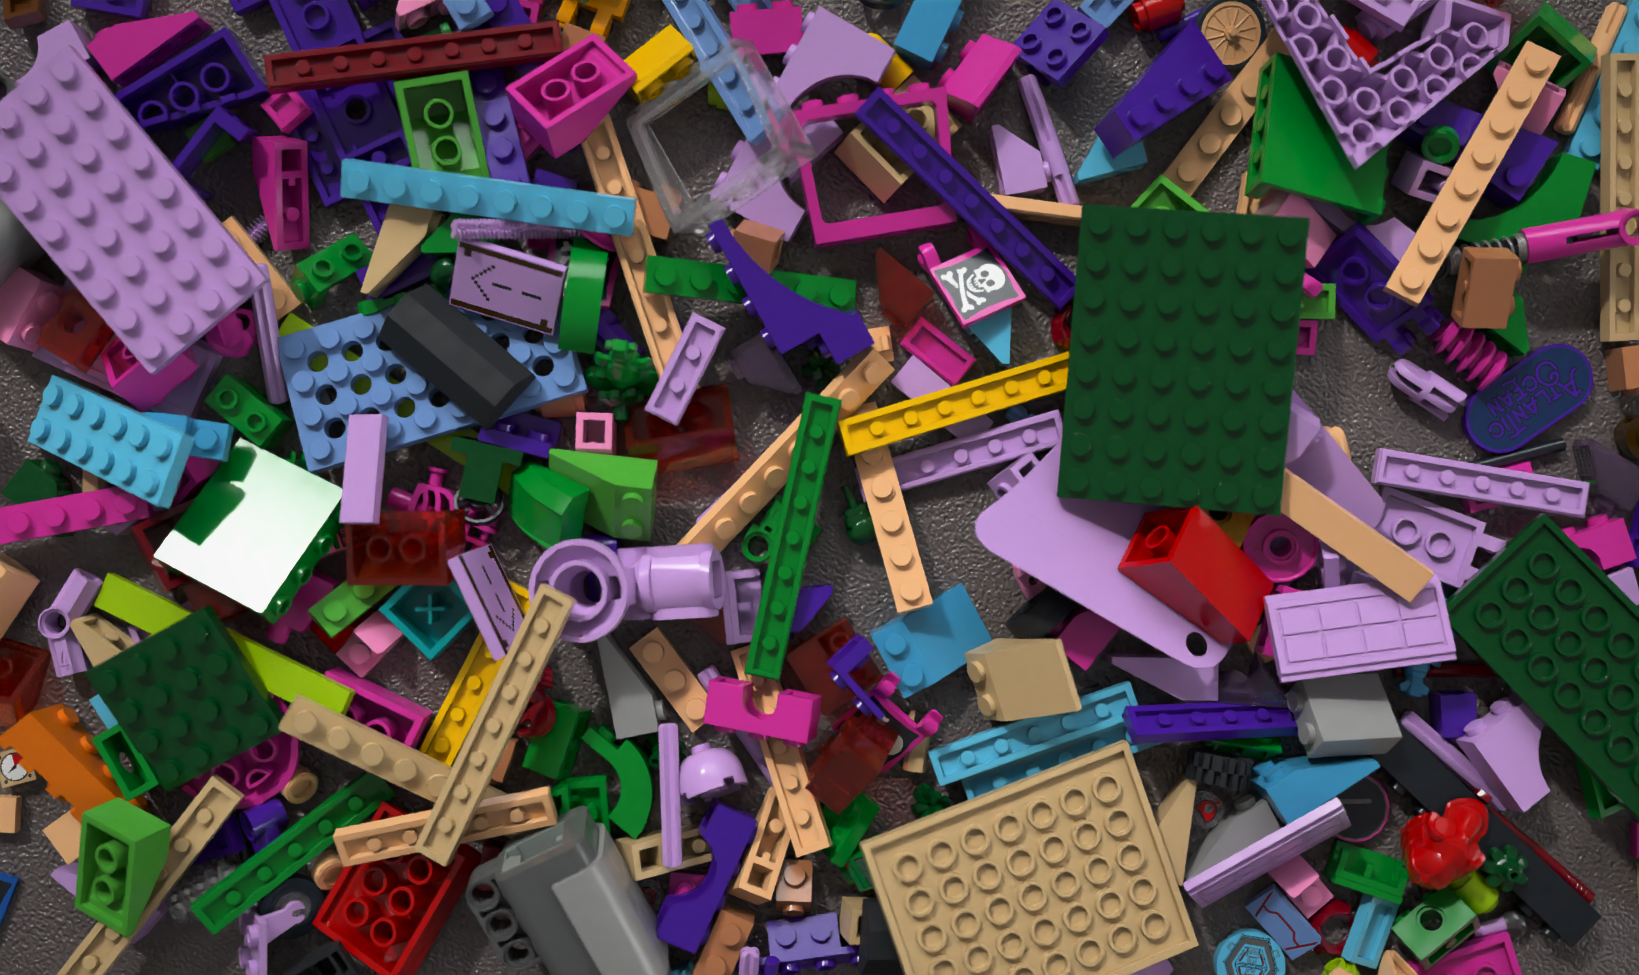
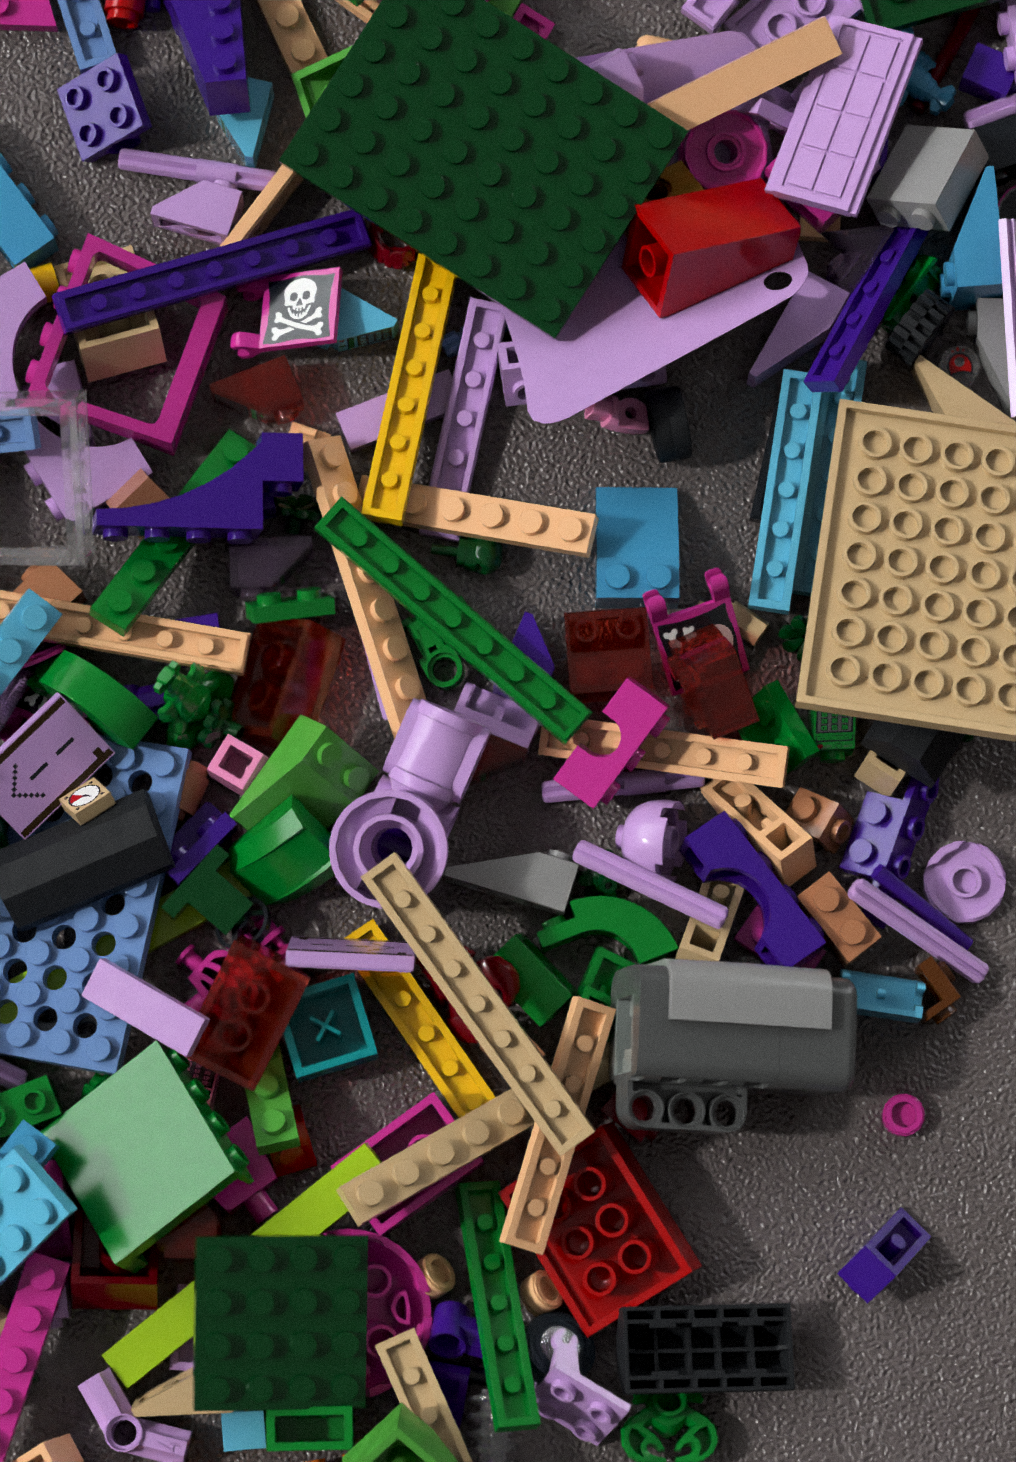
camera: 60 degrees left, 10 degrees down
bright pink slope [336,606,404,678] -> none
light nougat plate [629,626,708,733] -> none
lavender tile [644,312,726,426] -> none
dark purple bracket [826,633,885,720] -> none
dark pink tile [899,316,976,386] -> none
dark pink slope [937,34,1022,124] -> none
tan slope [964,638,1082,722] -> none
dark pink slope [1049,607,1121,671] -> none
none -> tan tile [59,777,116,825]
none -> green plate [245,587,336,624]

